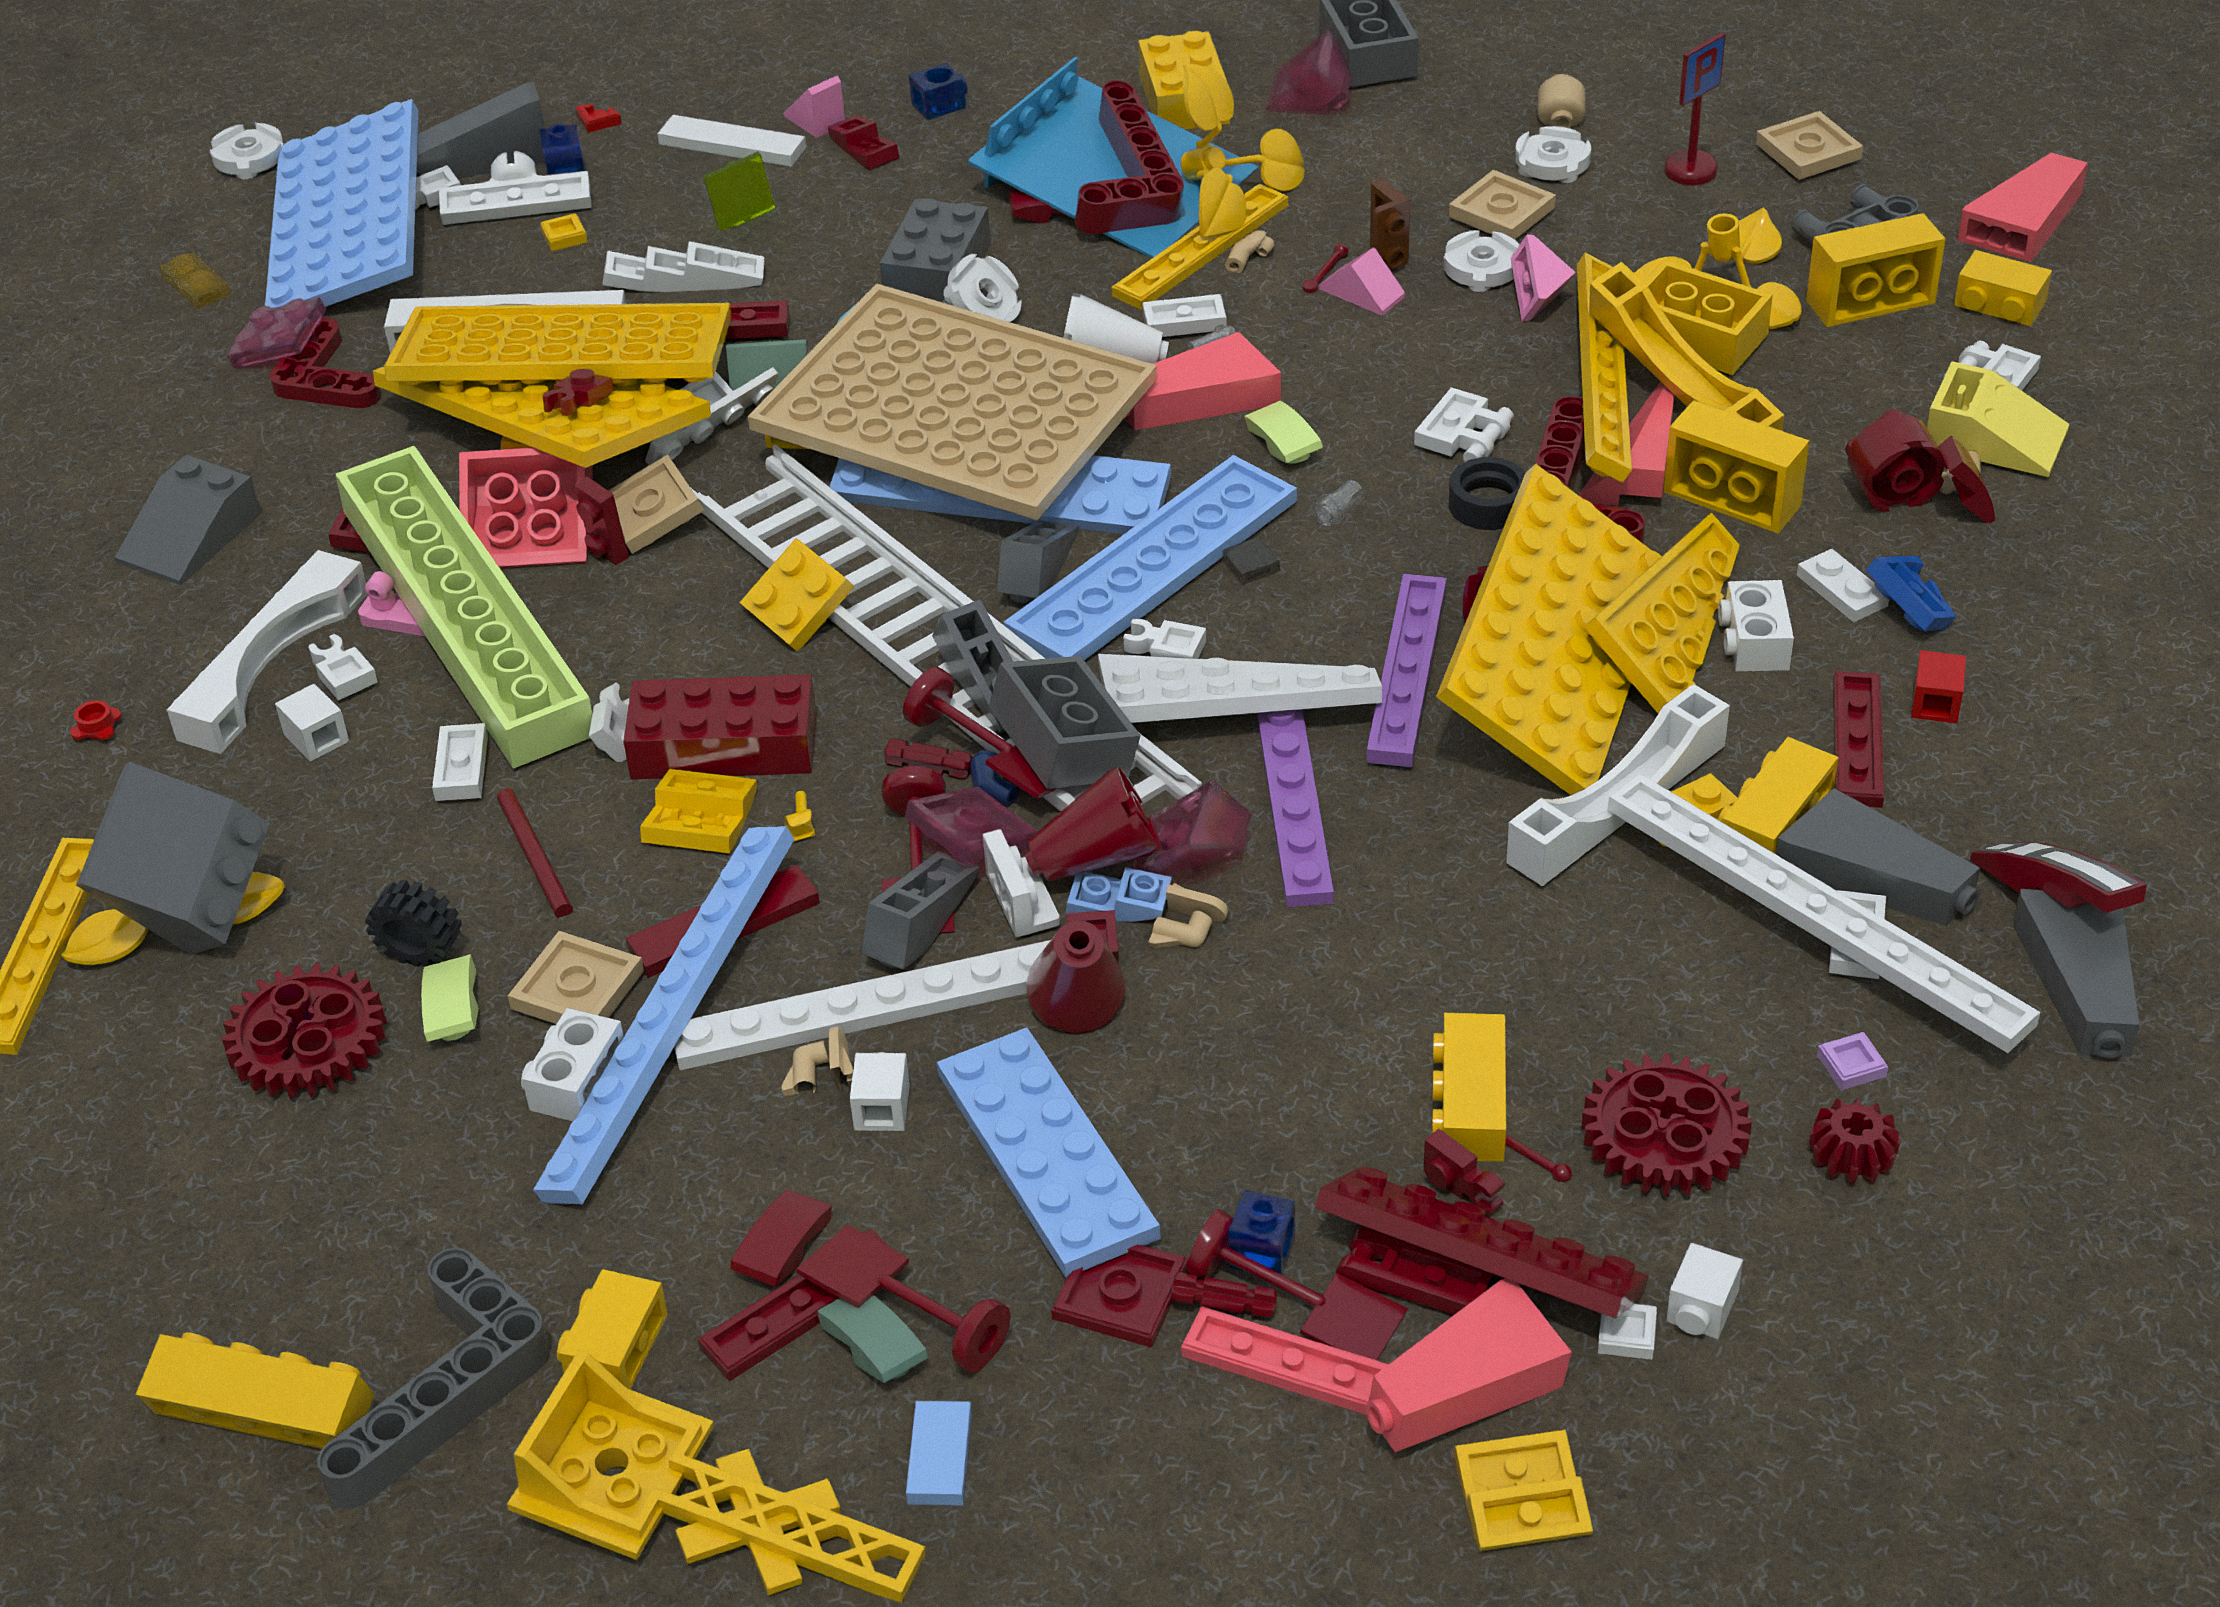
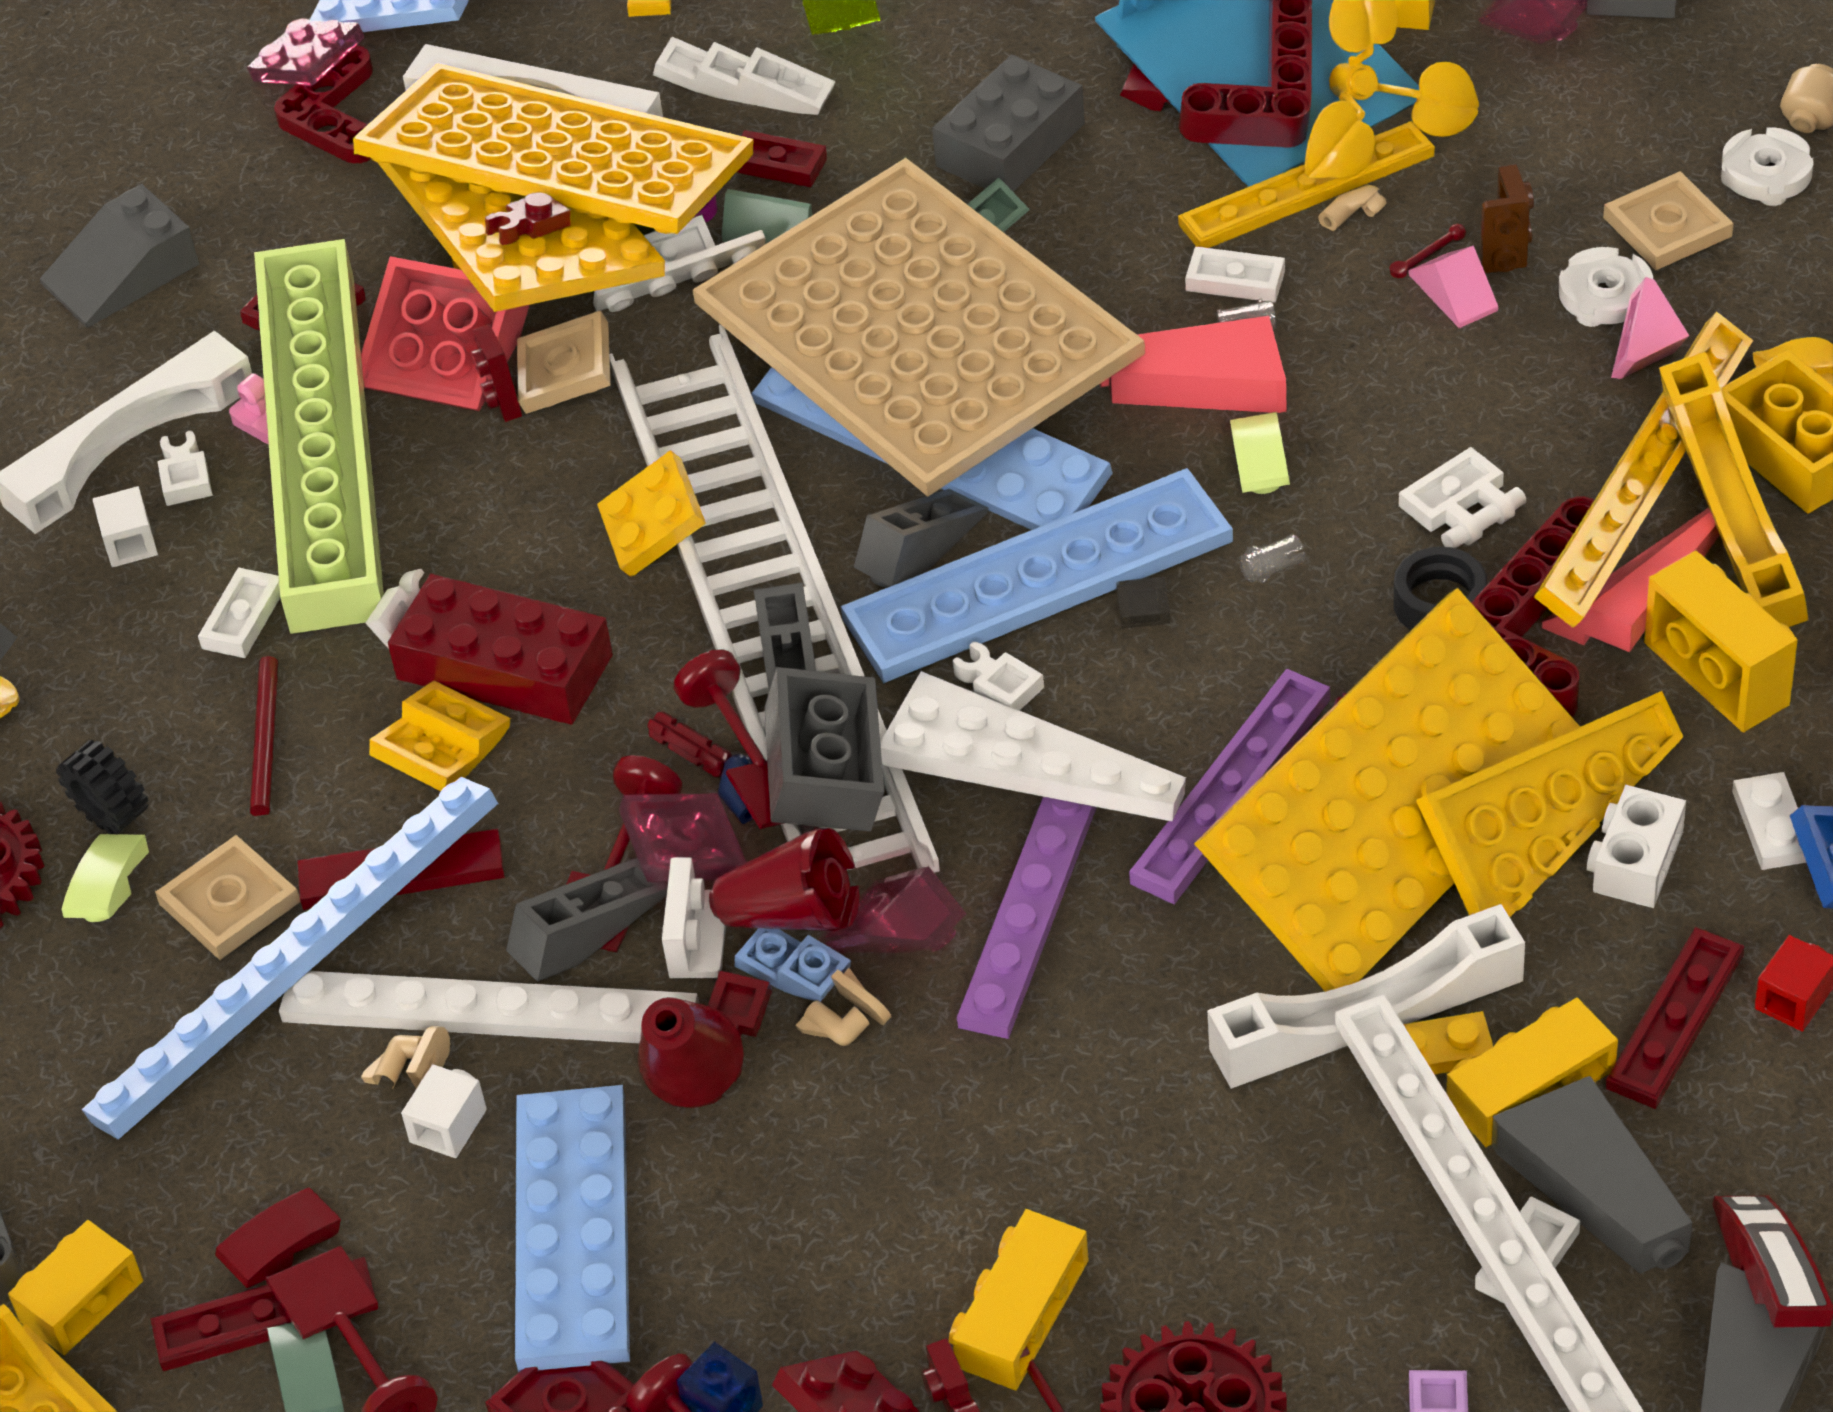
camera: 25 degrees right, 5 degrees up
white brick [521,1008,624,1121] -> none
yellow hand [784,791,815,842] -> none
white plate [944,254,1021,322] -> none
white cone [1063,293,1169,364] -> none

